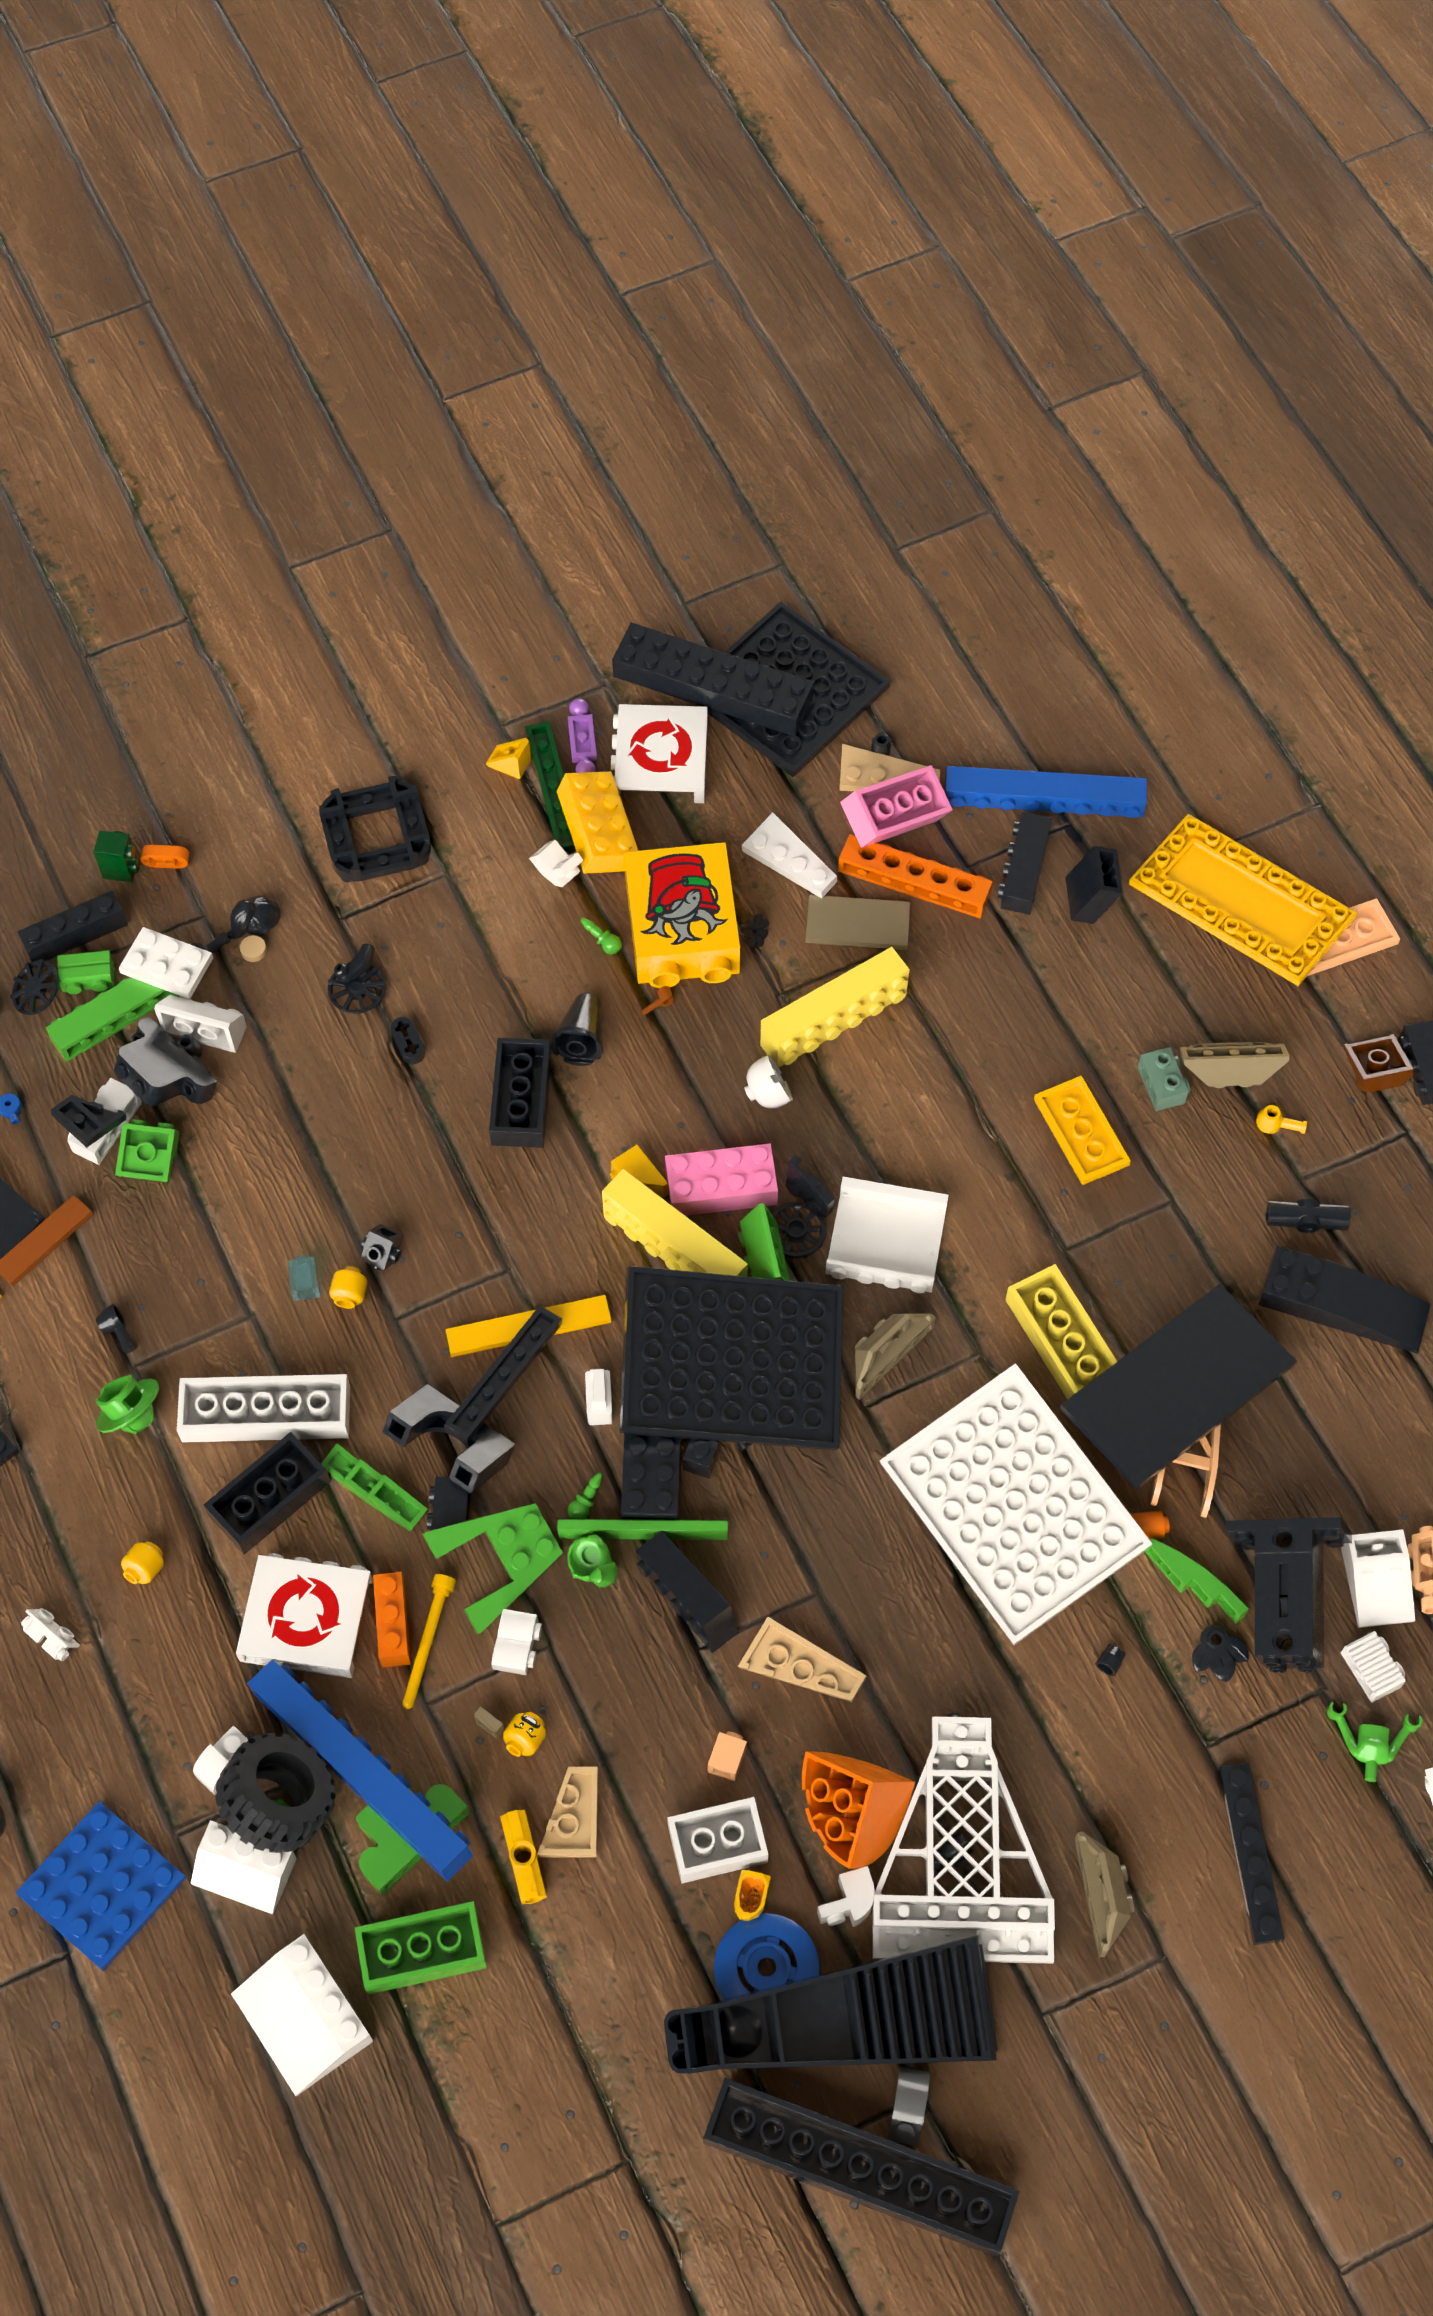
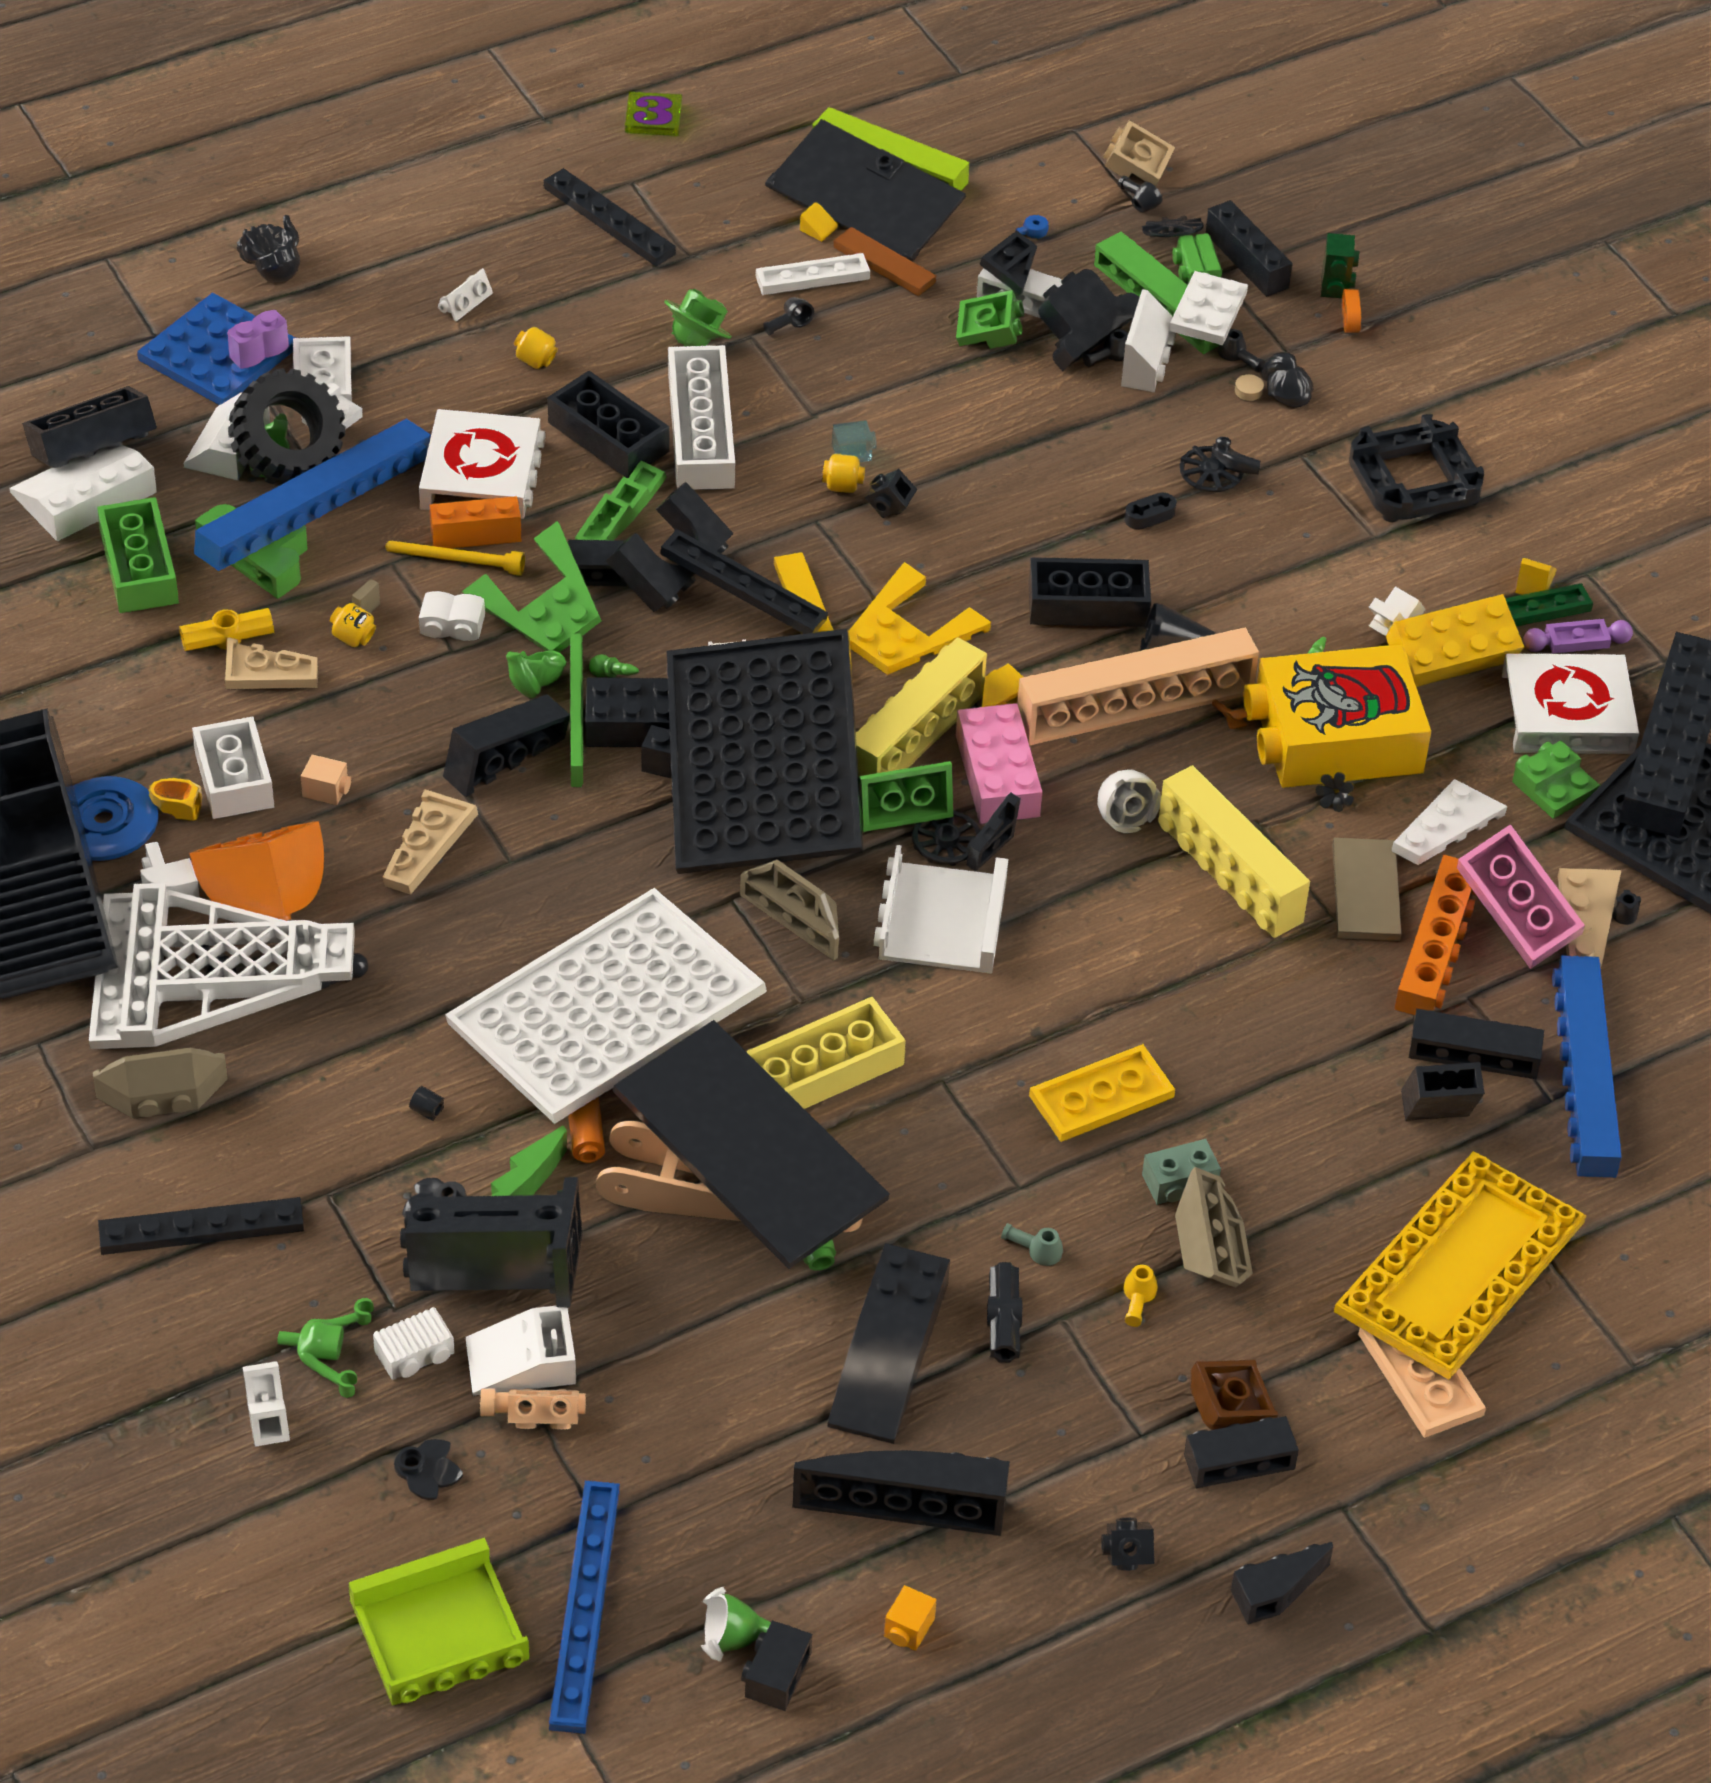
camera: 85 degrees right, 15 degrees down
none -> black brick [22,386,157,468]
none -> medium lavender brick [227,310,289,369]
none -> white plate [293,337,352,402]
none -> white plate [756,253,870,295]
none -> yellow wing [849,562,991,675]
none -> sand green bar [1001,1223,1063,1266]
none -> light nougat brick [1017,627,1259,746]
none -> bright green plate [1512,740,1600,819]

